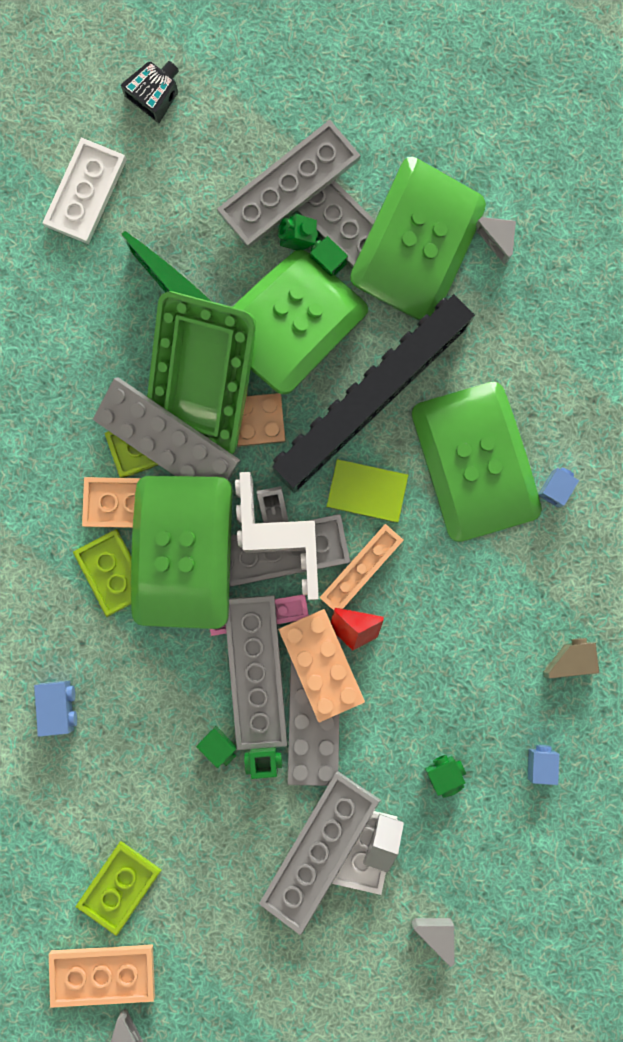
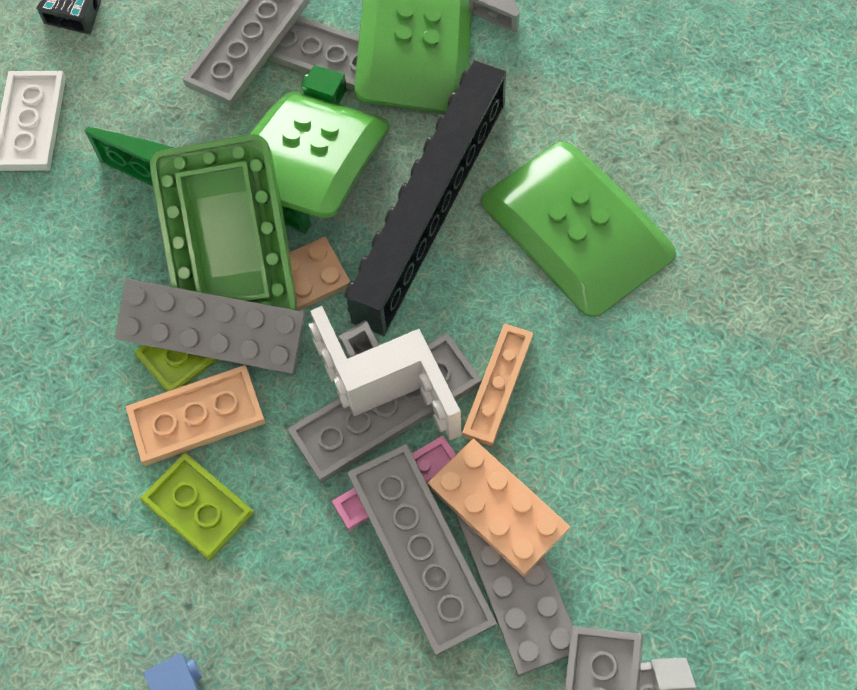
camera: 15 degrees left, 20 degrees down
bright green wedge [131,476,232,629] -> none
green brick [196,726,237,769] -> none
green brick [244,747,282,779] -> none
green brick [278,214,318,250] -> none
lime tile [326,459,408,523] -> none
red slope [330,608,384,651] -> none
green brick [425,755,466,798] -> none
medium blue brick [527,745,559,785] -> none
medium blue brick [538,468,579,508] -> none
dark tan slope [543,638,599,678] -> none

